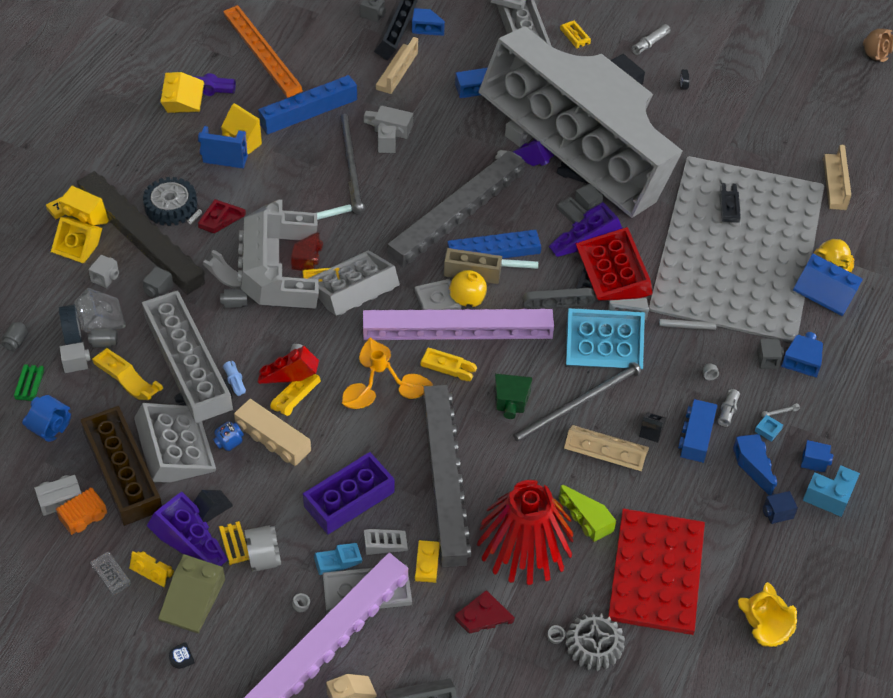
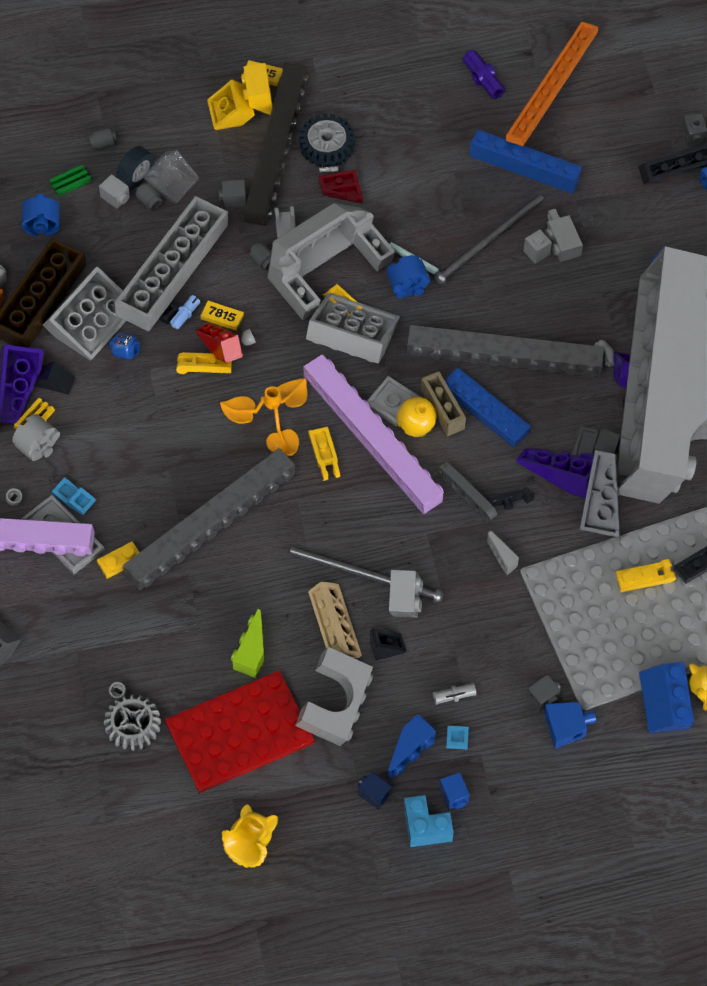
camera: 55 degrees right, 10 degrees up
light grey brick [88,255,119,288] -> none
yellow piece [92,348,163,400] -> none
yellow slope [161,72,204,113] -> none
blue panel [198,126,248,169] -> none
yellow slope [221,103,262,154] -> none
tan brick [234,399,311,466] -> none
clear red slope [291,232,323,271] -> none
dark purple brick [303,452,395,535] -> none
light grey slope [364,529,408,555] -> none
tan fence [376,37,418,94] -> none
dark red wing [455,590,515,634] -> none
red plant [477,480,573,585] -> none
dark green torso [494,373,532,419] -> none
light aqua bar [502,259,538,269] -> none
medium azure slope [566,308,645,369] -> none
red slope [576,227,653,300] -> none
light grey bar [659,319,716,330] -> none
blue brick [678,399,717,463] -> none
light grey hinge [703,363,719,380] -> none
light grey hinge [761,404,800,418] -> none
none -> yellow tile [201,301,244,331]
none -> light grey arch [295,647,373,746]
none -> blue brick [386,255,430,299]
none -> light grey brick [389,570,423,618]
none -> wedge [580,449,621,538]
none -> yellow plate [615,559,676,593]

